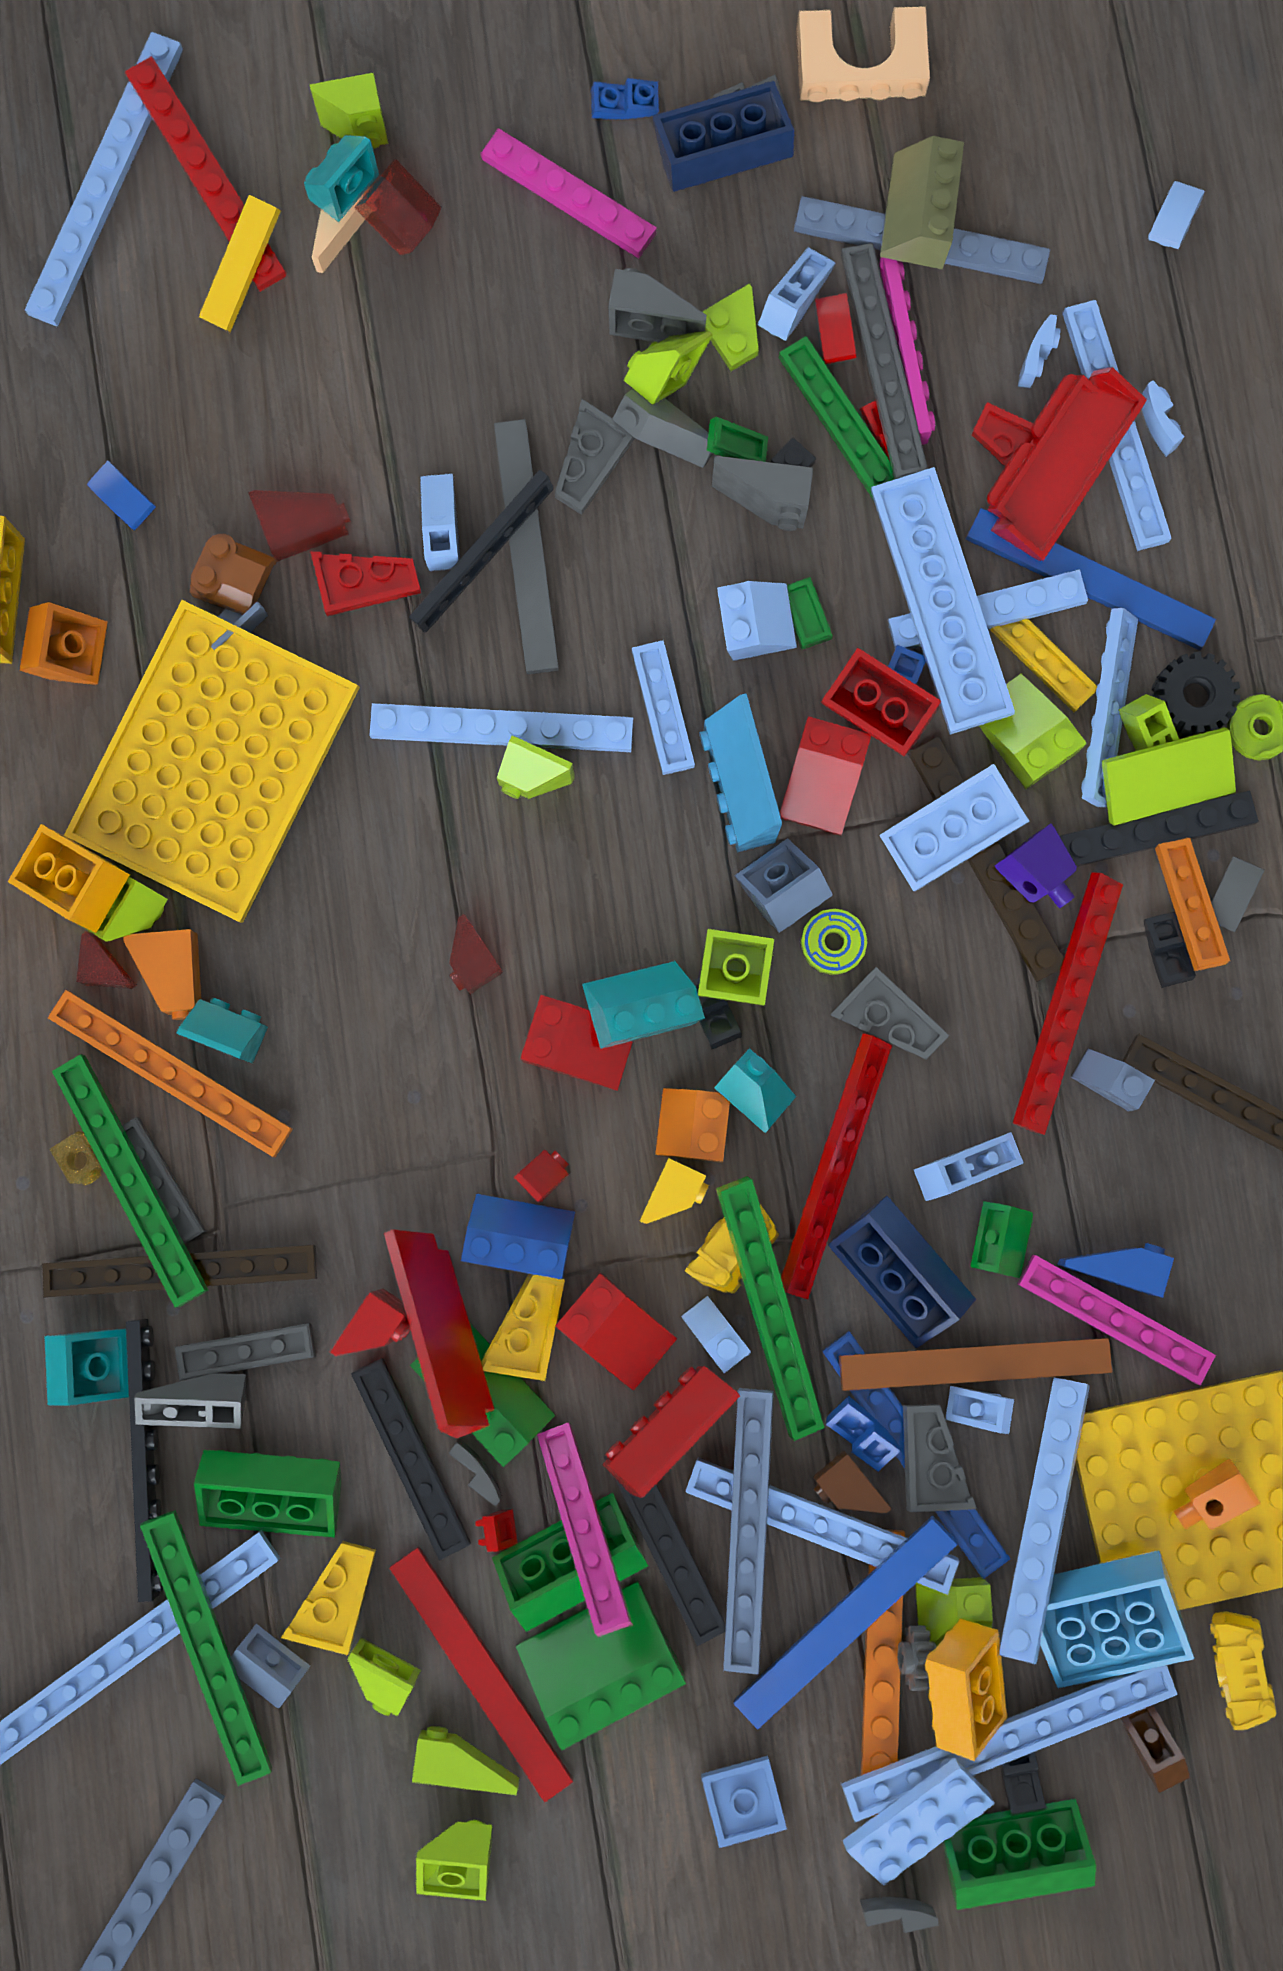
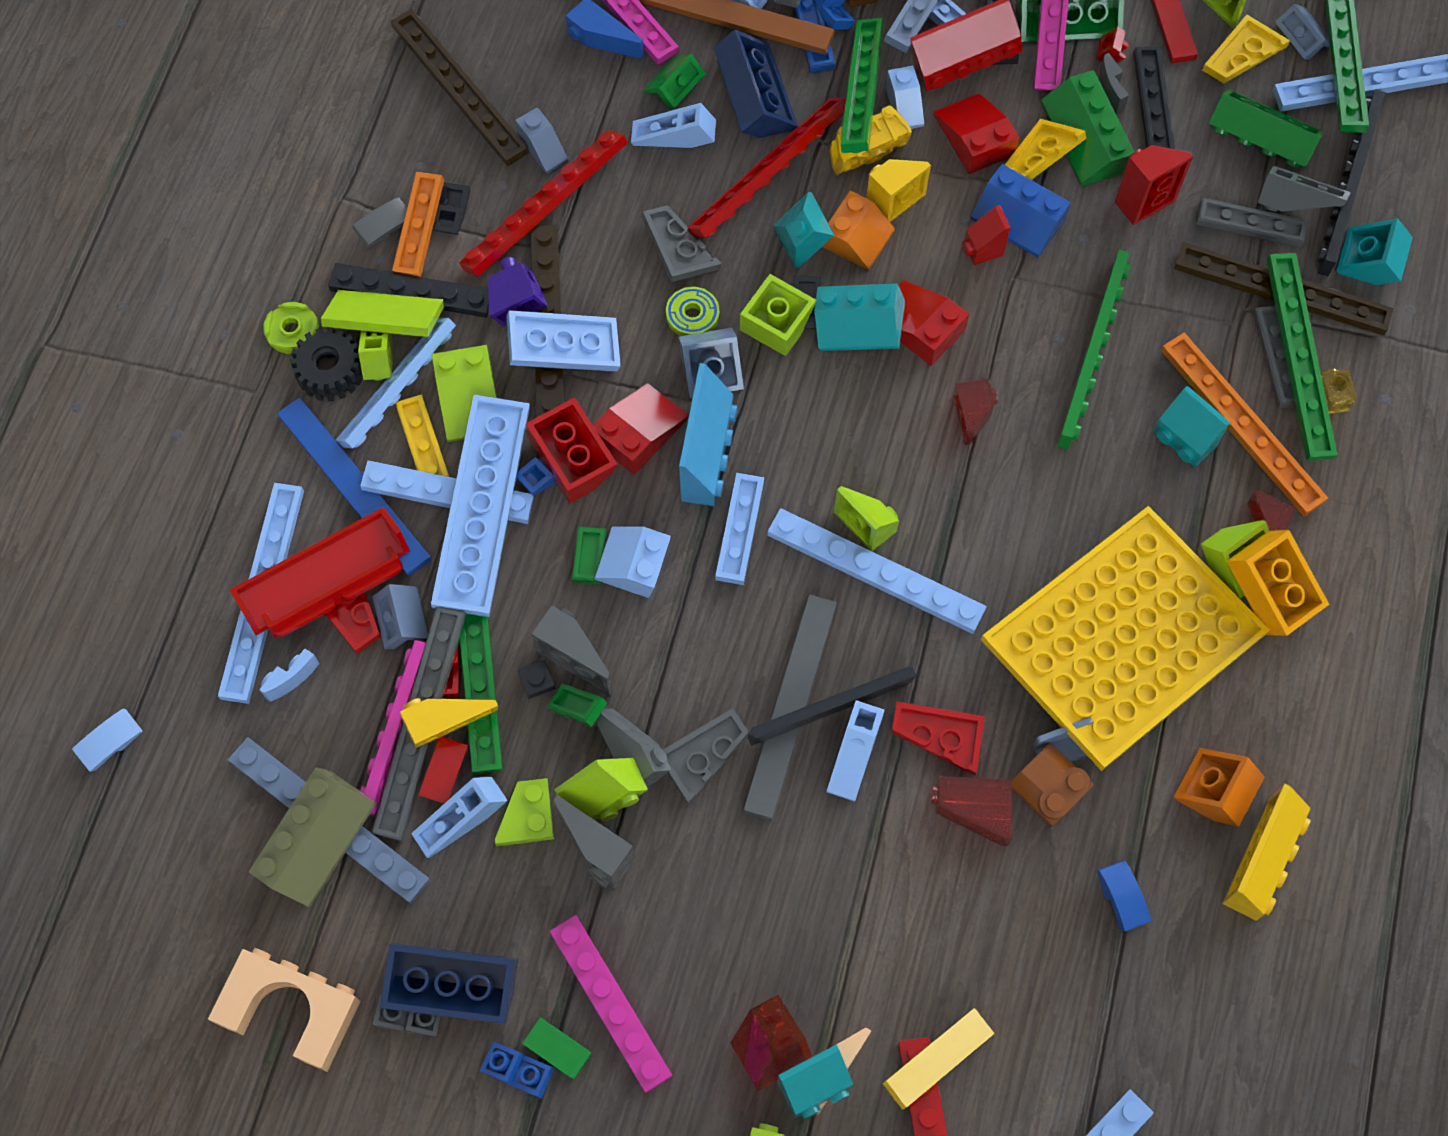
camera: 155 degrees left, 15 degrees down
orange slope [123,929,201,1020] -> none
red slope [384,1229,495,1439] -> none
light blue slope [1142,380,1184,456] -> none
none -> sand blue panel [372,584,428,650]
none -> yellow slope [400,698,498,748]
none -> green tile [522,1017,592,1080]
none -> green plate [1057,249,1131,450]

